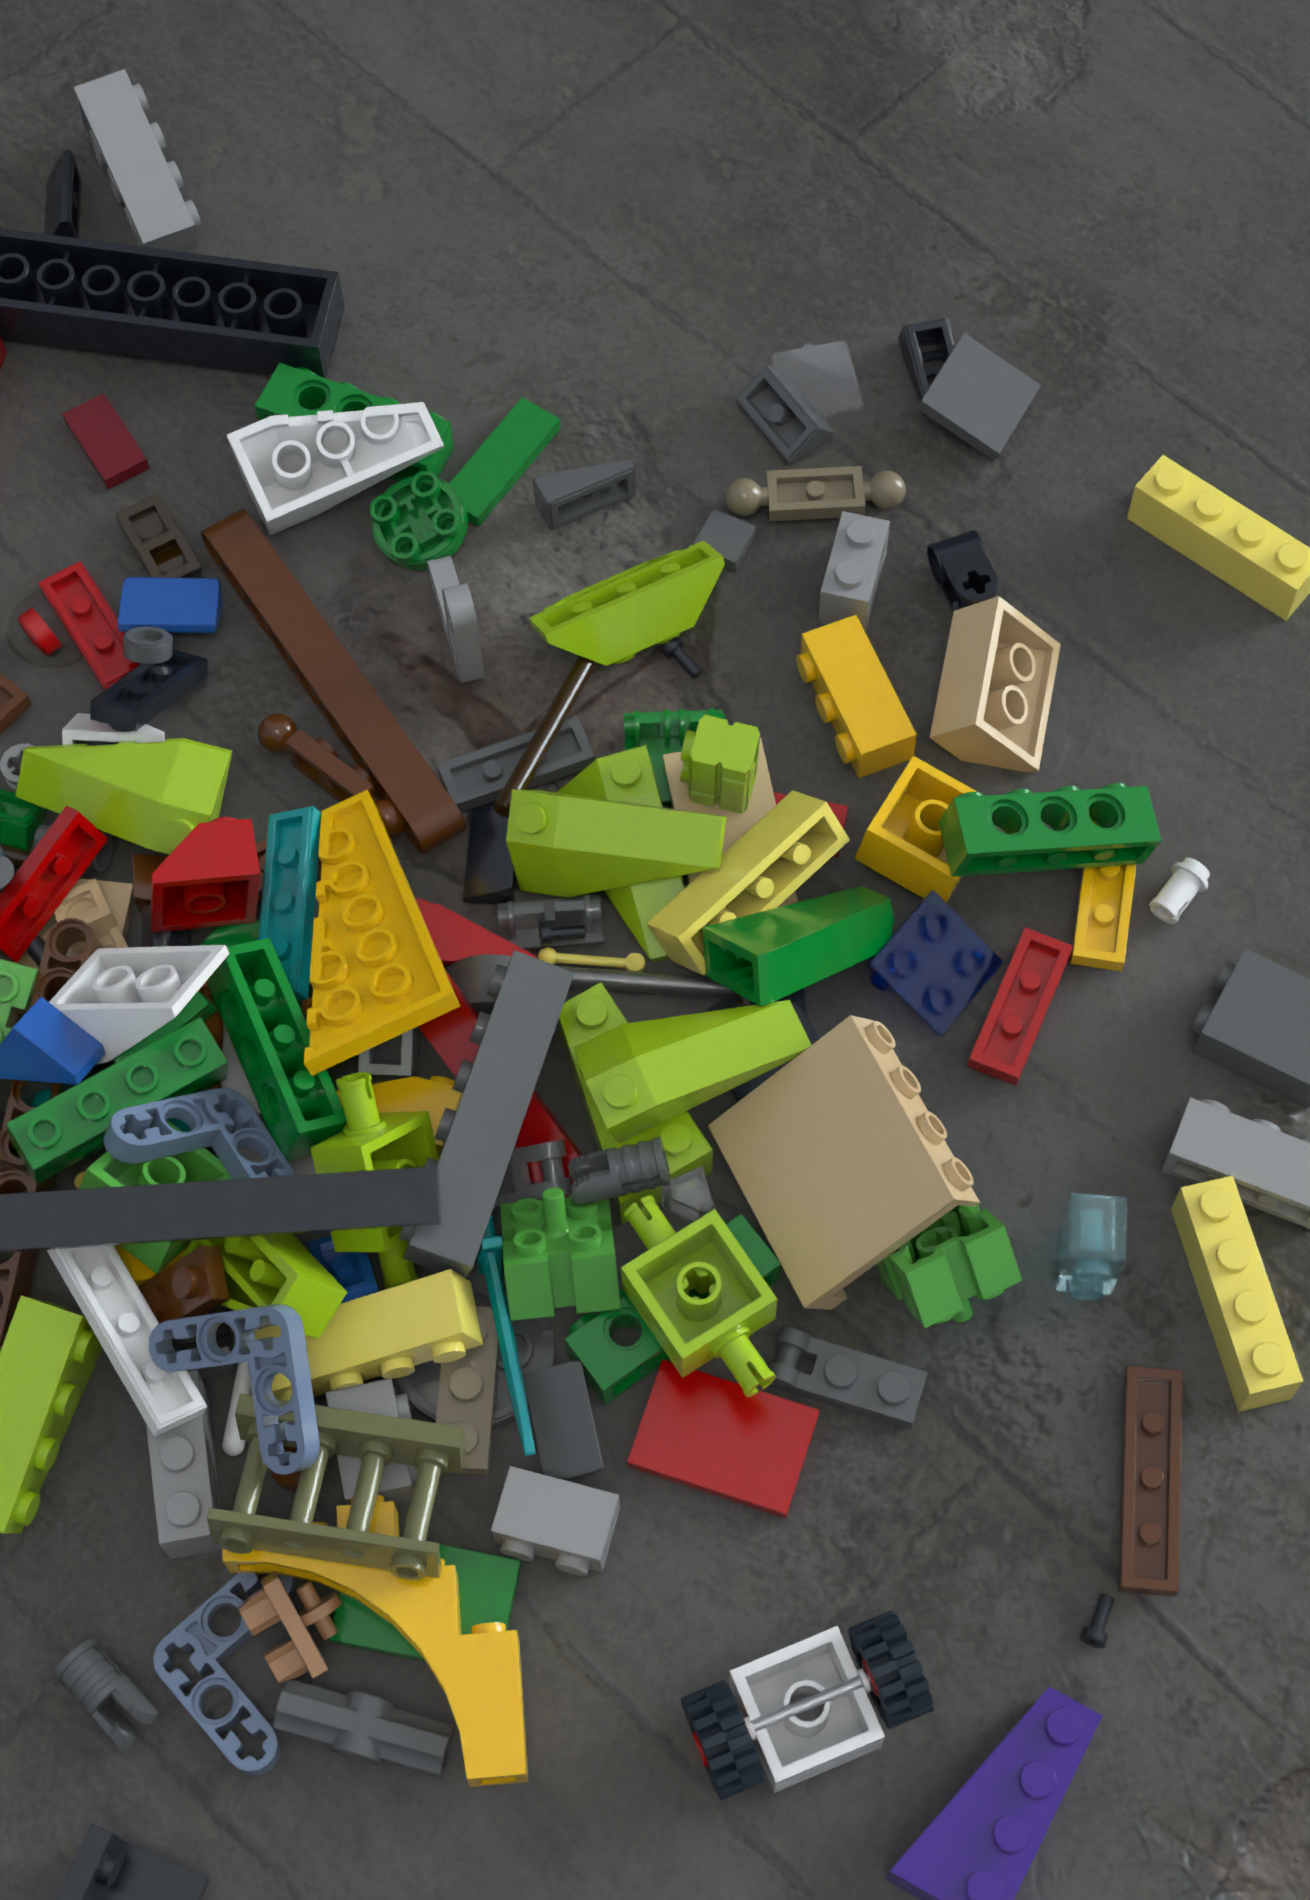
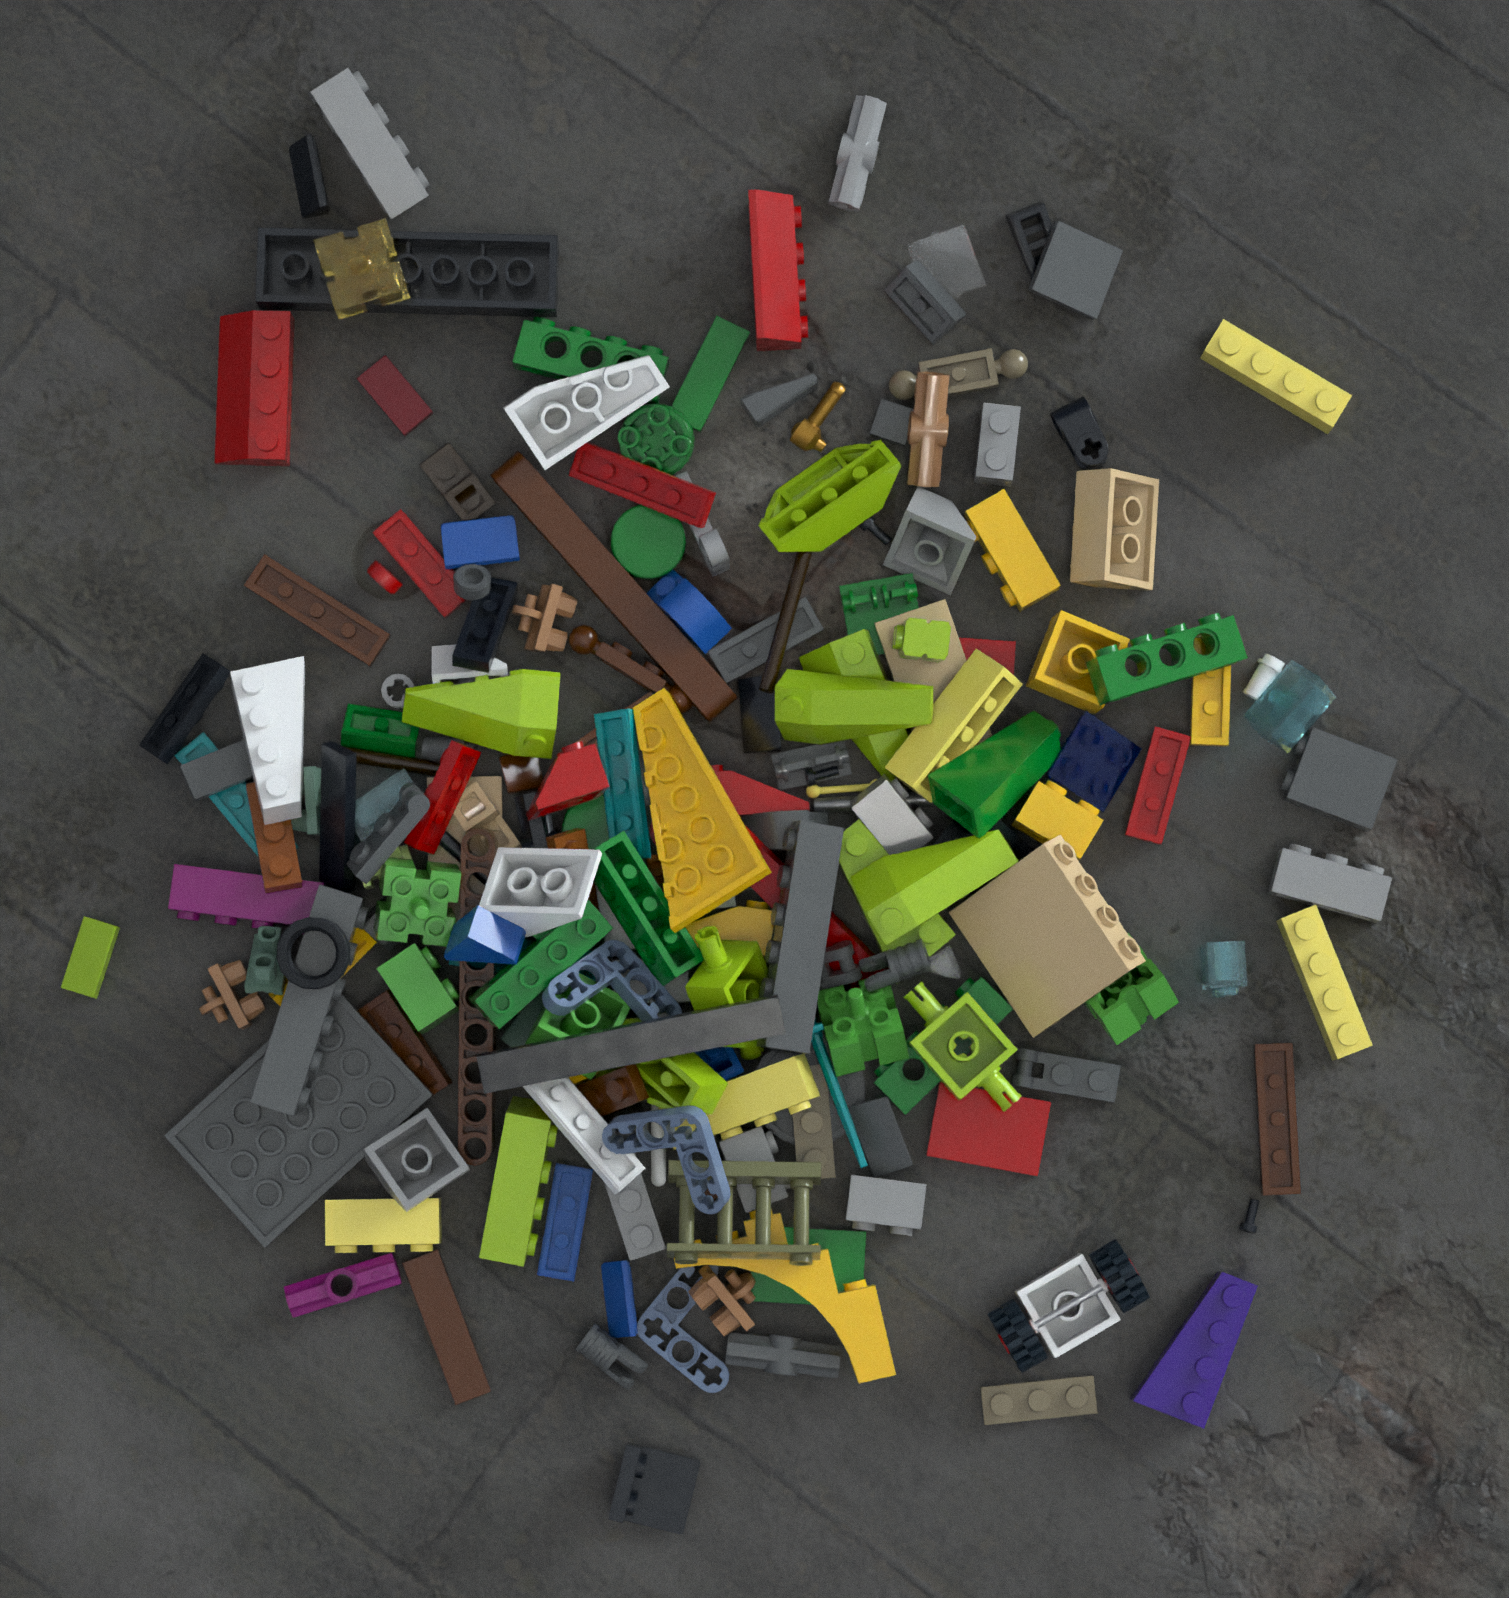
camera: 10 degrees left, 20 degrees up
none -> clear yellow brick [313,218,411,320]
none -> medium nougat hips [511,584,577,652]
none -> blue tile [537,1163,594,1281]
none -> red tile [568,442,716,528]
none -> blue slope [601,1260,638,1338]
none -> green tile [611,505,686,580]
none -> blue brick [646,570,732,654]
none -> red slope [748,189,808,351]
none -> pearl gold piece [790,382,846,452]
none -> light grey piece [828,95,887,212]
none -> light grey brick [850,774,934,855]
none -> light grey slope [883,486,976,596]
none -> medium nougat piece [907,371,950,487]
none -> dark tan plate [980,1375,1098,1425]
none -> yellow brick [1011,780,1104,861]
none -> clear light blue brick [1243,660,1337,754]

